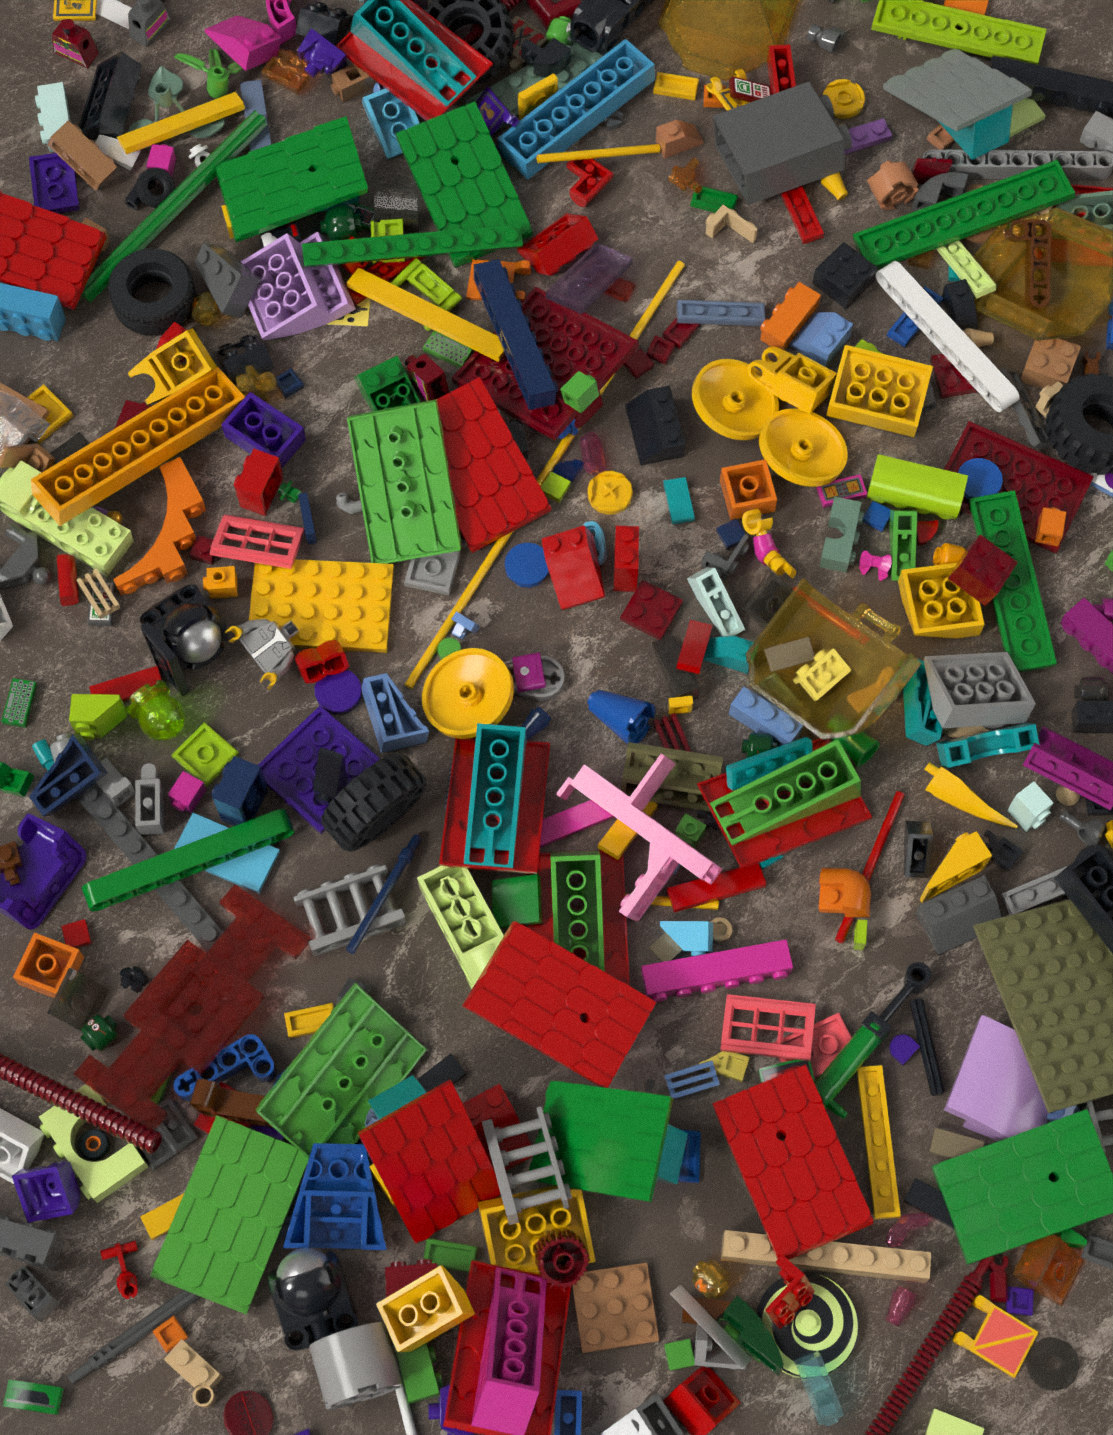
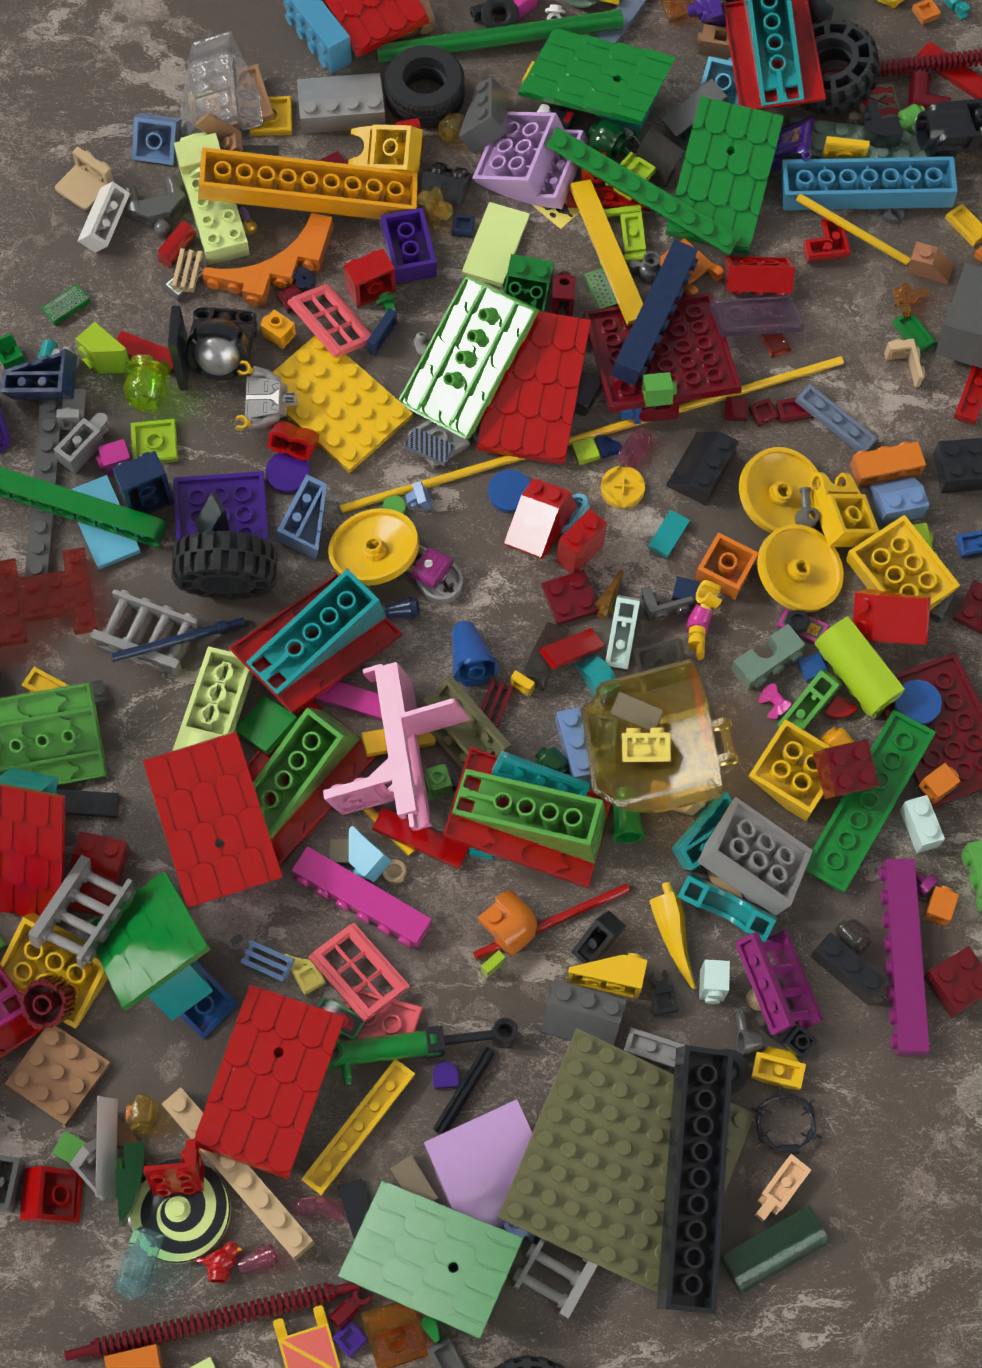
camera: 40 degrees right, 0 degrees up
none -> red animal [195,1241,242,1283]
none -> dark blue plant [293,266,316,290]
none -> light grey slope [297,73,385,134]
none -> tile [404,427,454,466]
none -> yellowish green tile [462,202,530,288]
none -> pearl gold piece [595,570,624,619]
none -> dark grey piece [629,251,661,284]
none -> dark grey brick [662,79,729,145]
none -> black tile [785,610,809,634]
none -> dark grey bar [795,487,820,528]
none -> red slope [853,589,931,645]
none -> light aqua brick [900,795,945,853]

